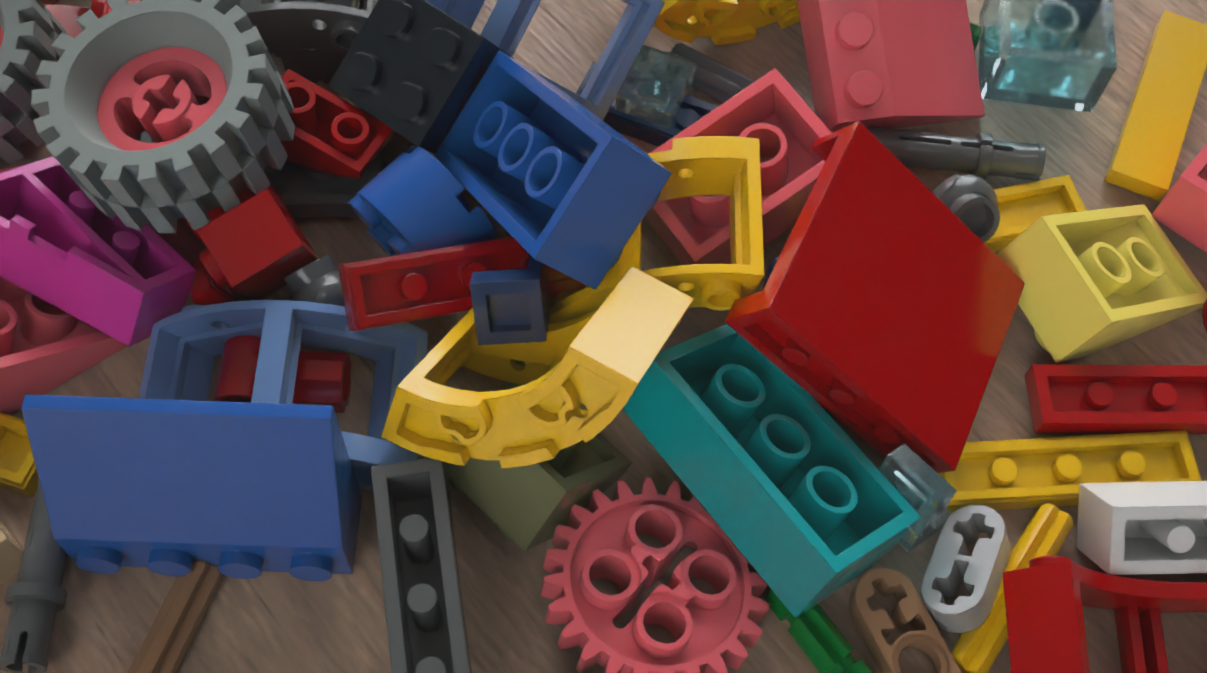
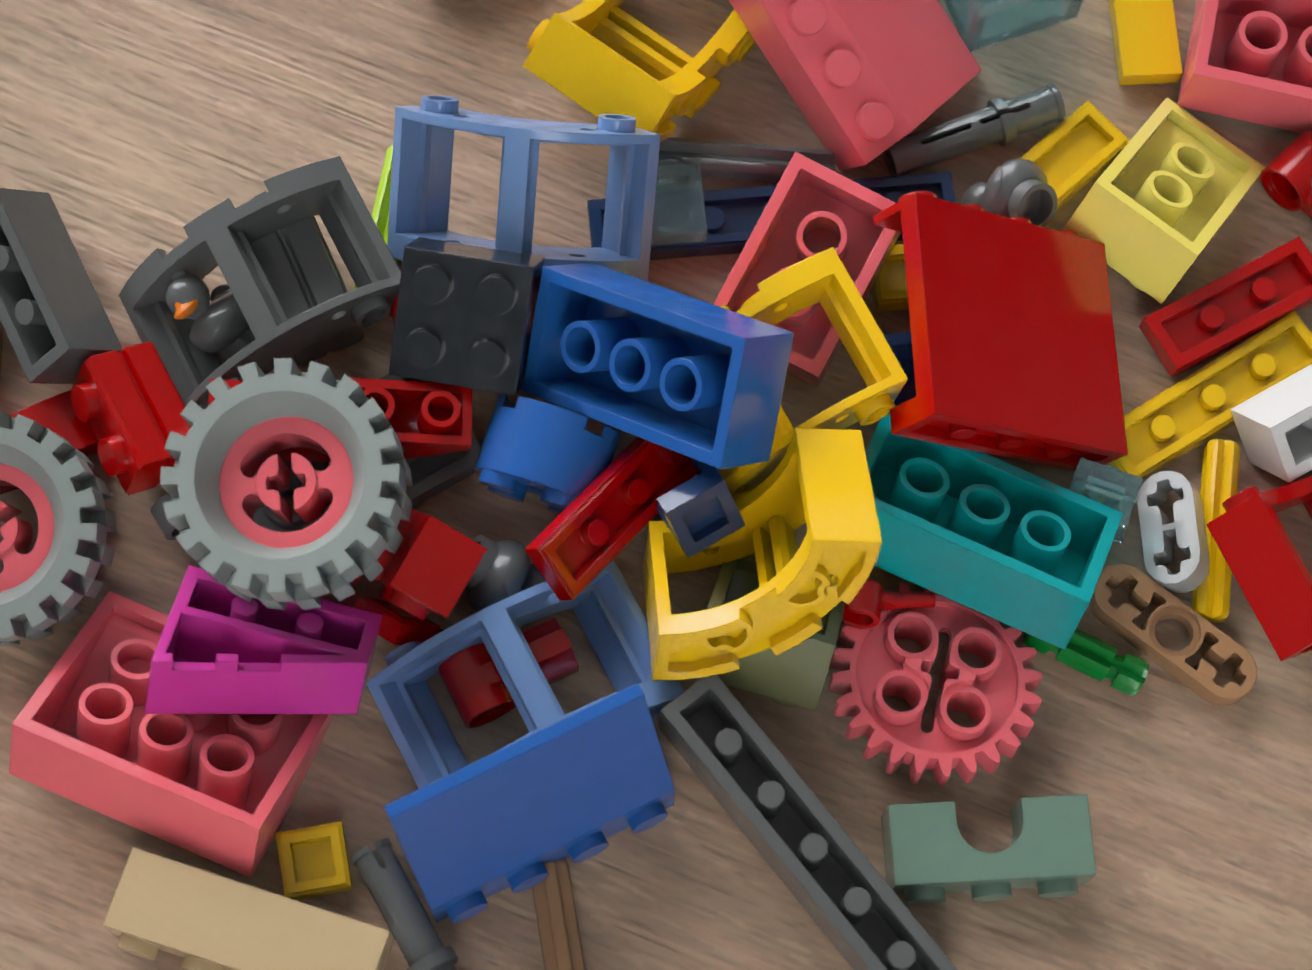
camera: 30 degrees left, 10 degrees up
none -> red hand [843,579,936,629]

